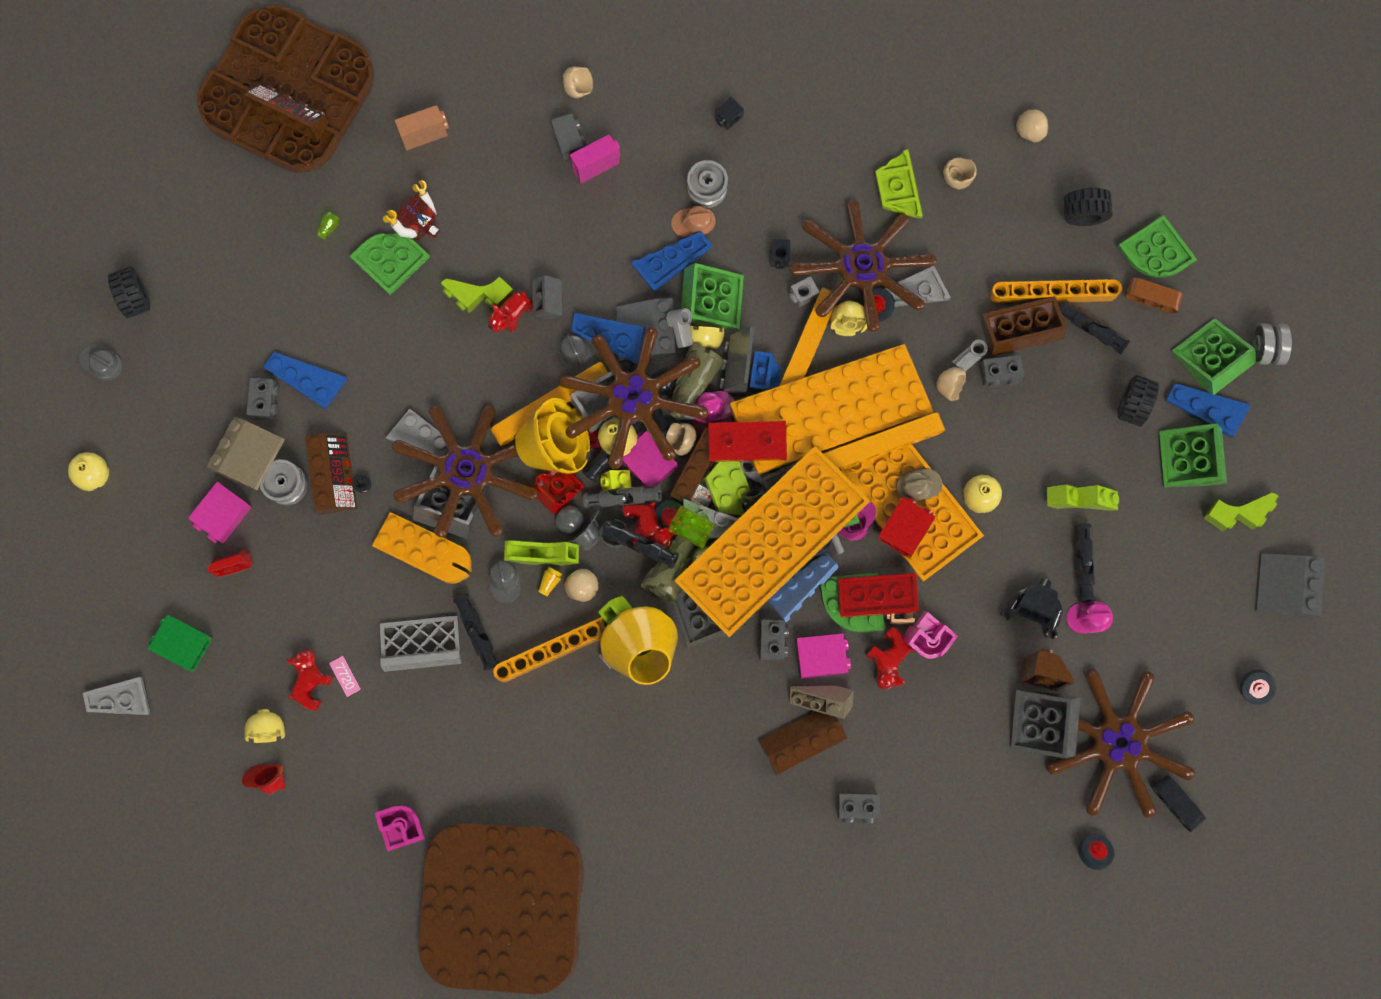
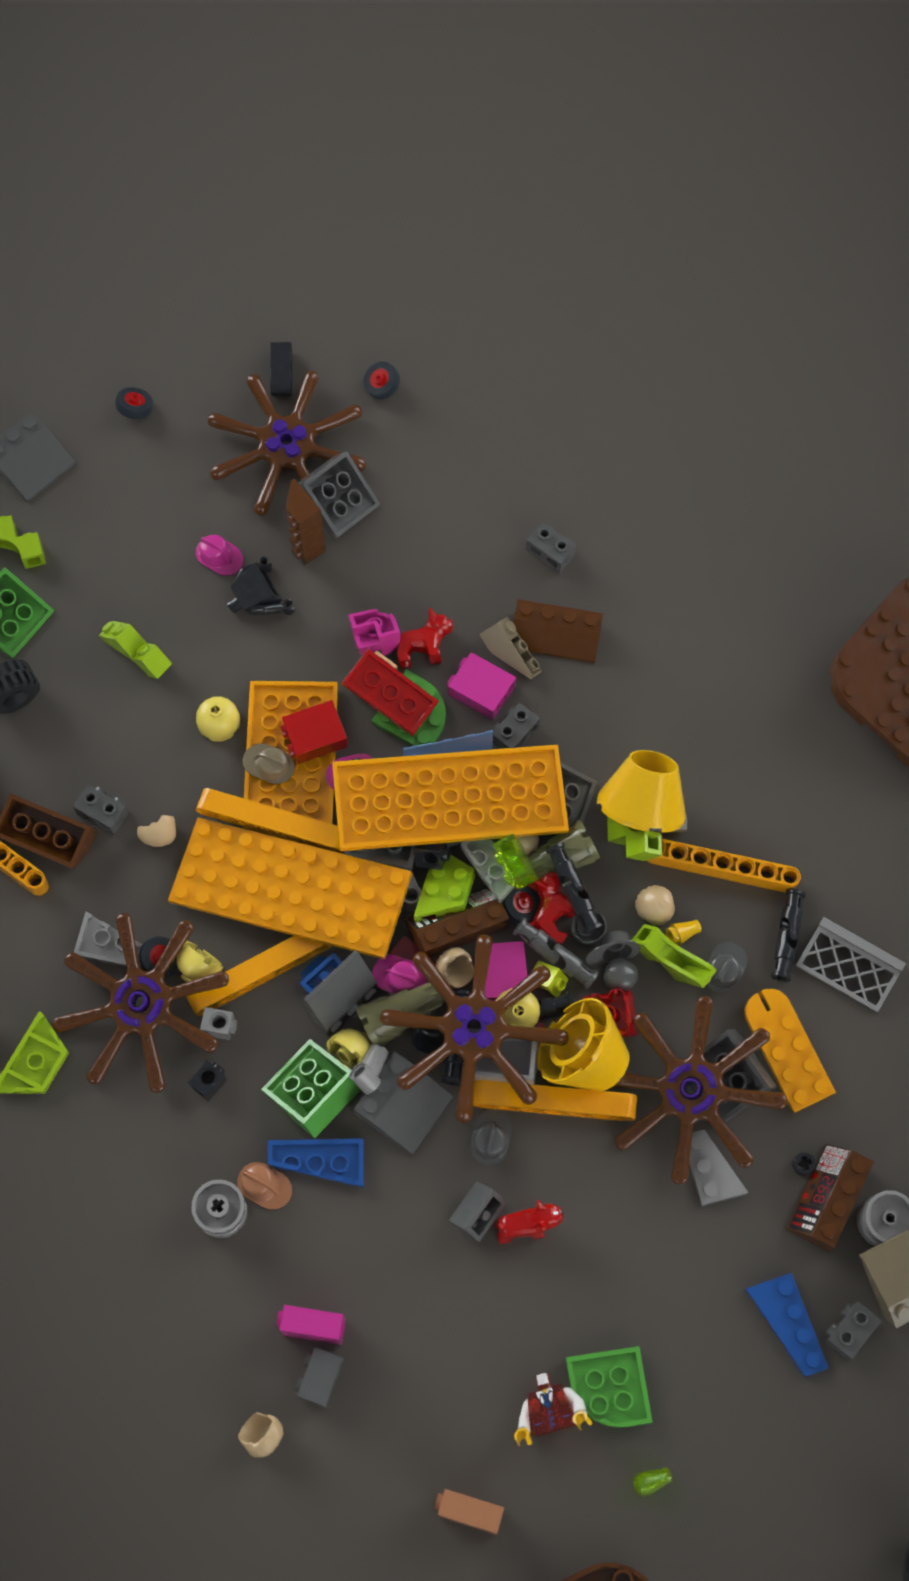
camera: 140 degrees left, 10 degrees down
lime arch [441,277,514,313] -> none
blue wing [571,313,647,364] -> none
red plate [708,421,787,462] -> none
black brick [715,97,744,131] -> none
light grey piece [951,340,988,372] -> none
black piece [1074,523,1096,602] -> none

